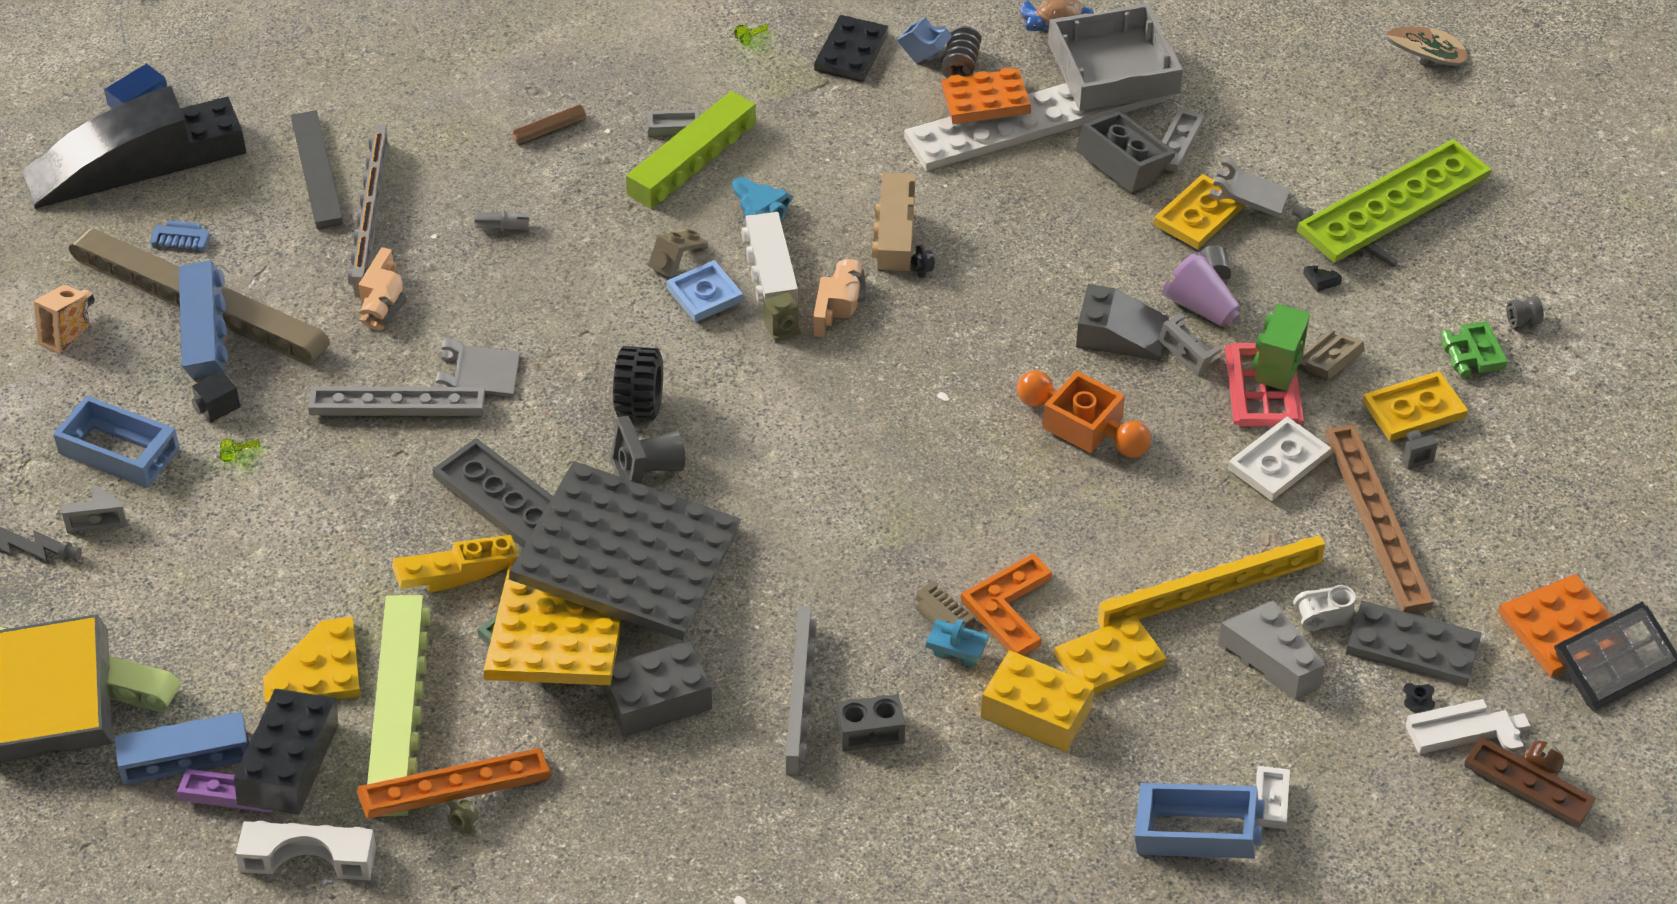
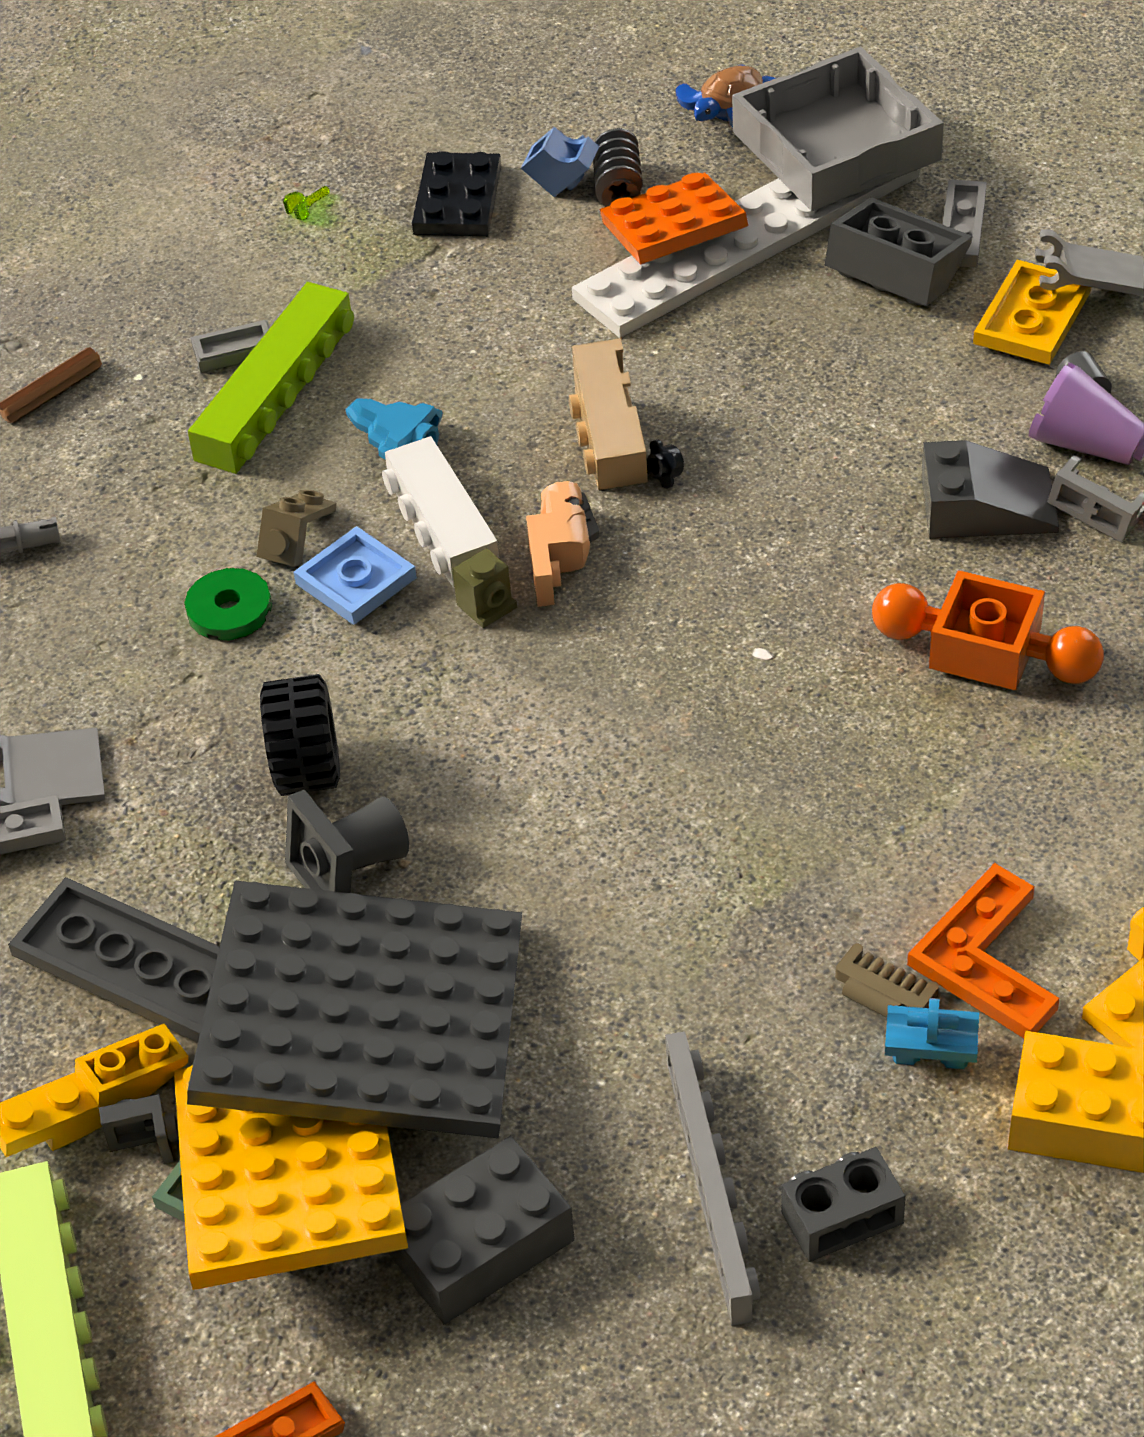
camera: 10 degrees left, 0 degrees up
none -> dark grey bracket [99,1094,179,1164]
none -> green tile [184,568,272,641]

